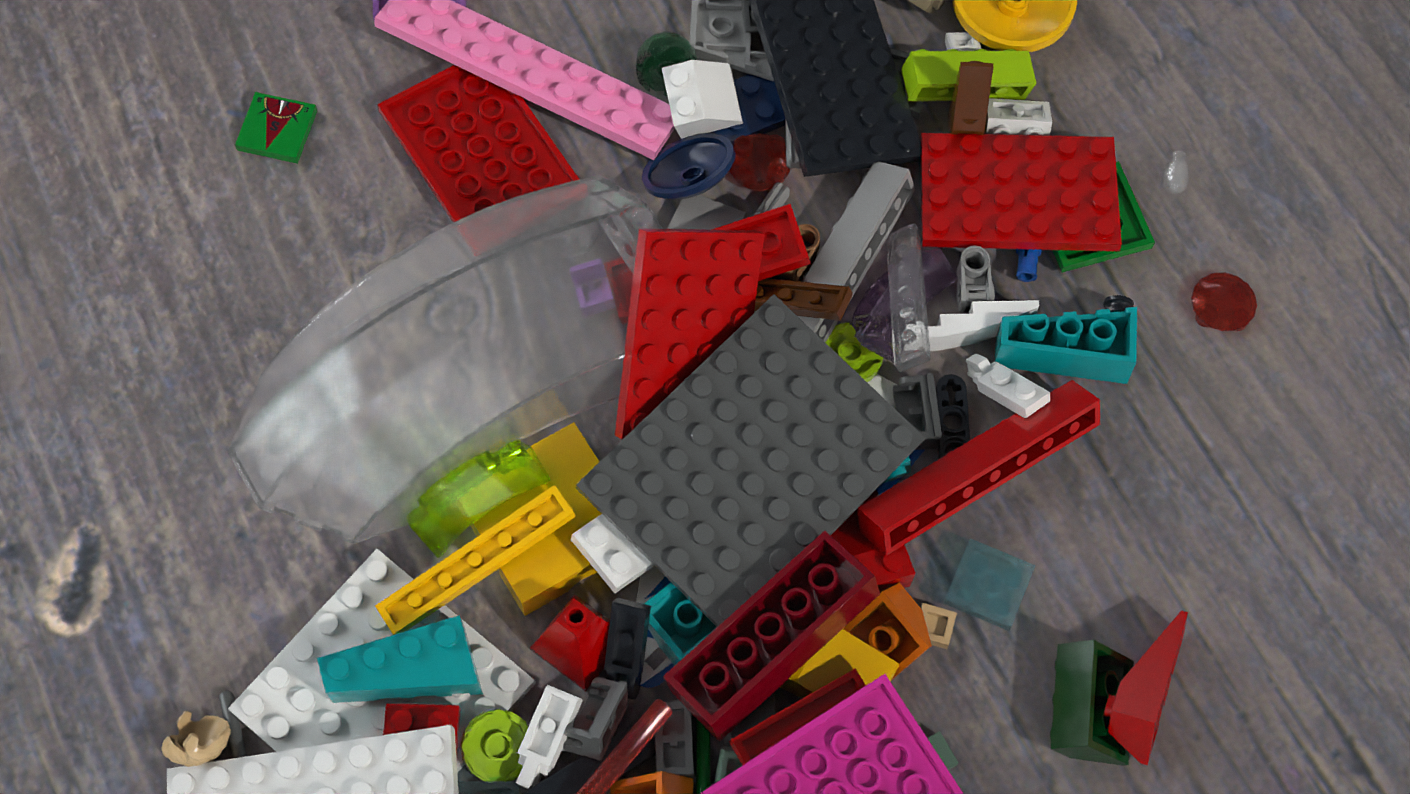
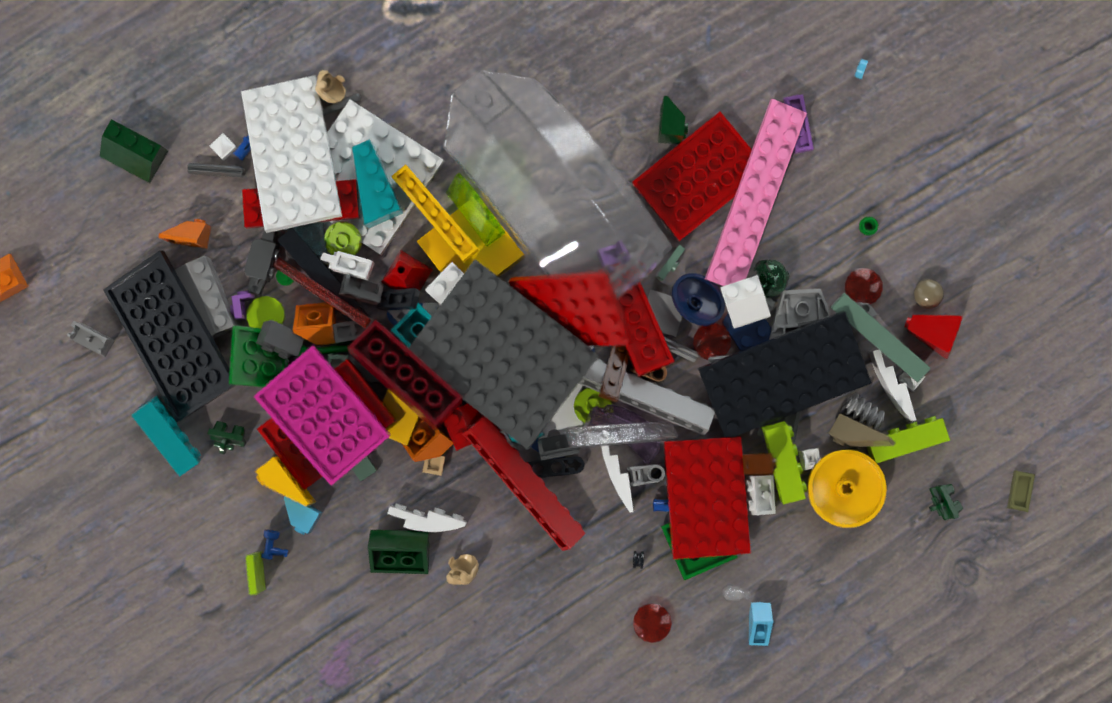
camera: 90 degrees right, 20 degrees up
green tile [235,92,318,164] -> none
clear light blue plate [943,538,1036,631] -> none
white hinge [966,353,1050,418] -> none
teal wedge [994,307,1137,384] -> none
red wedge [1104,610,1188,766] -> none
none -> white slope [387,503,467,532]
none -> tan hair [446,554,479,585]
none -> dark green slope [658,96,688,144]
none -> medium azure slope [749,602,773,646]

